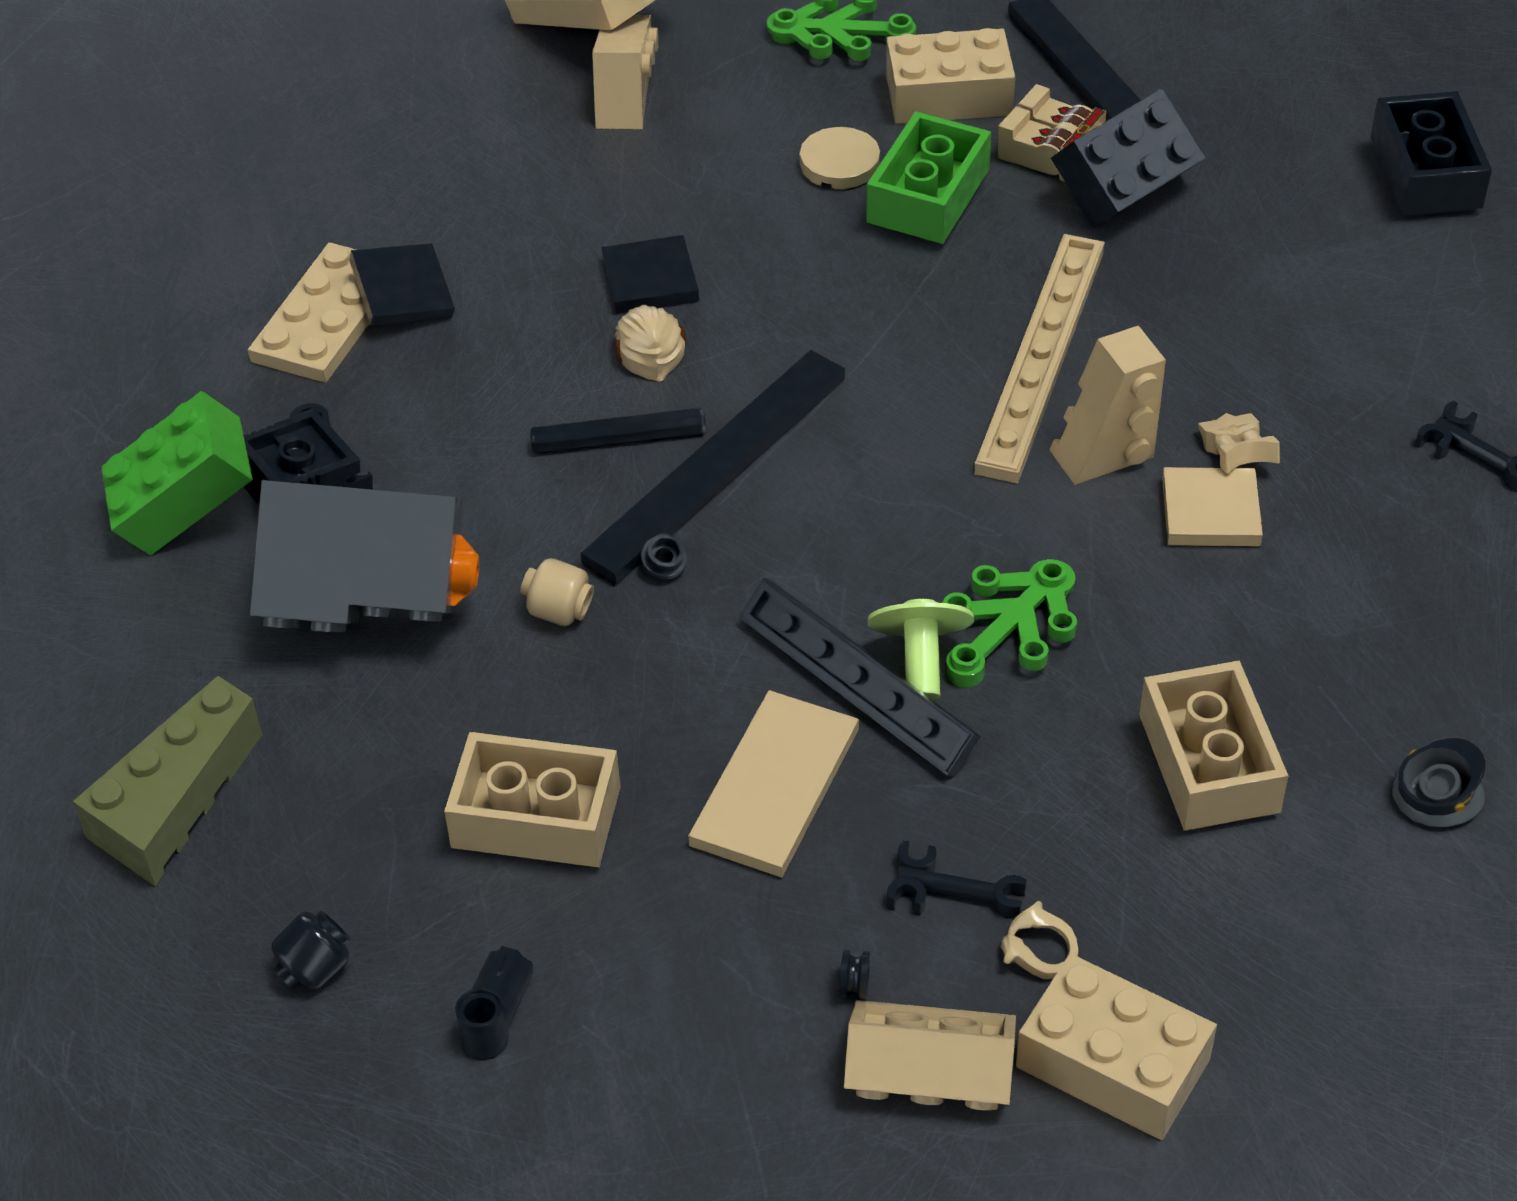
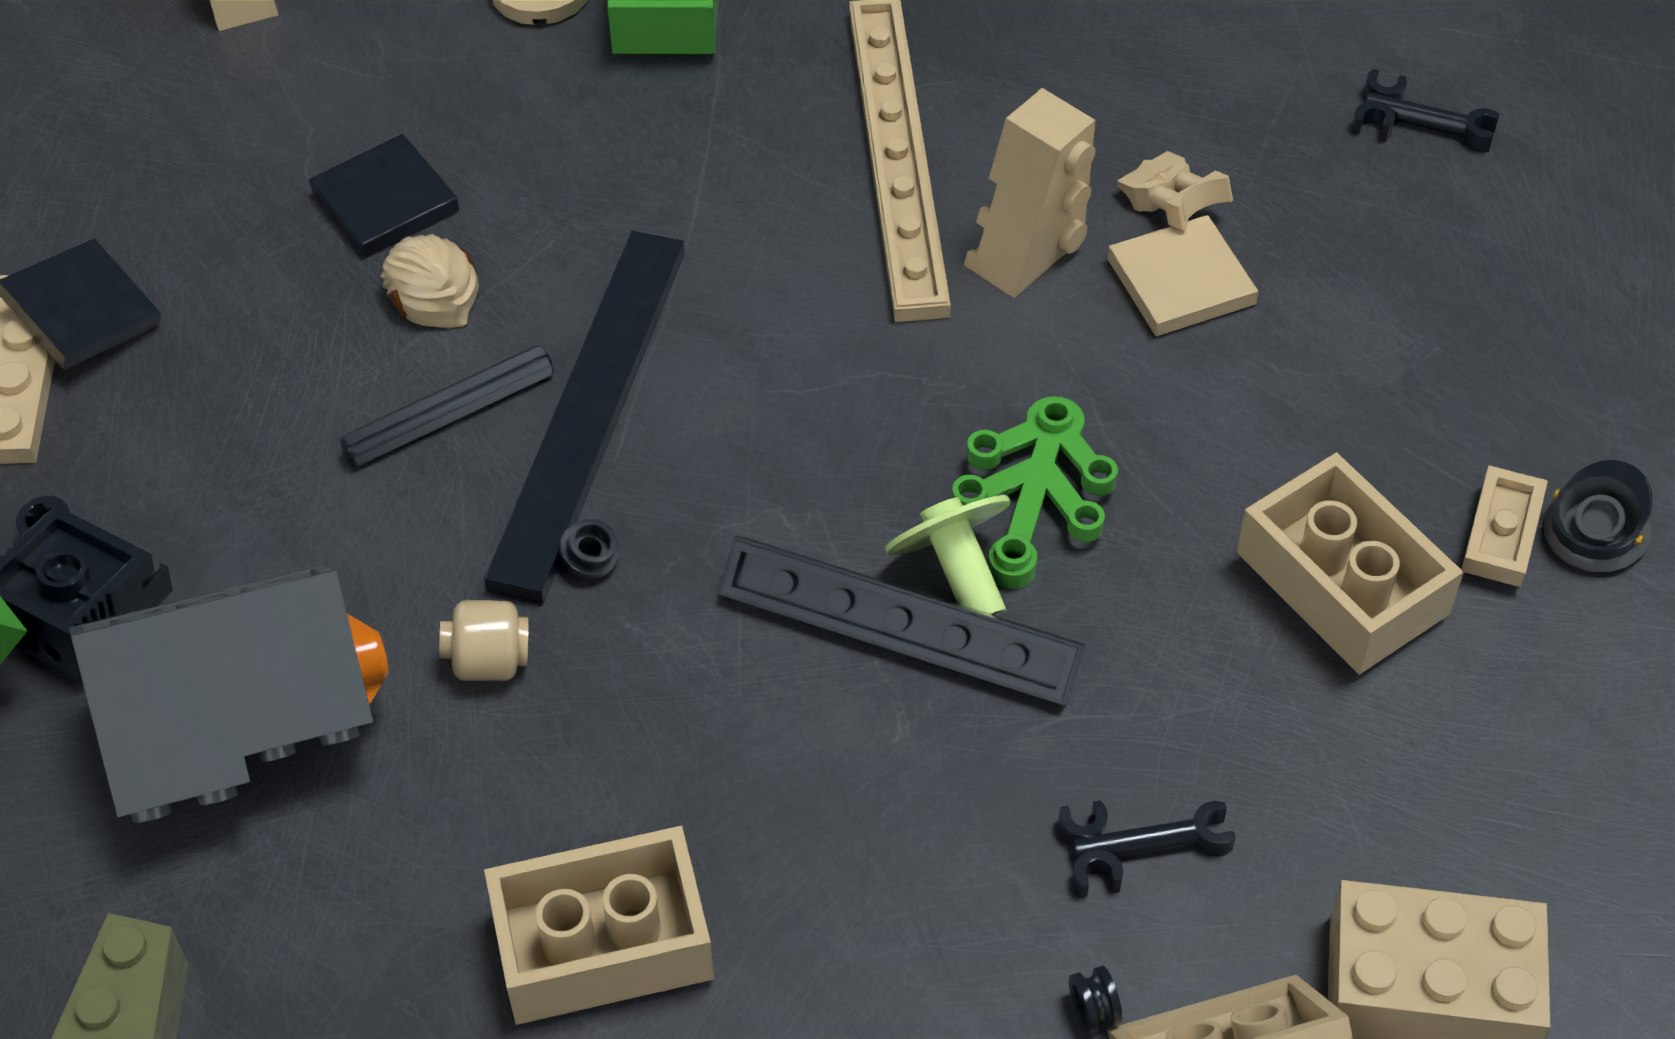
camera: 25 degrees left, 5 degrees up
tan tile [689,690,859,878] -> none
tan piece [1001,901,1079,979] -> none
none -> tan plate [1461,466,1548,587]

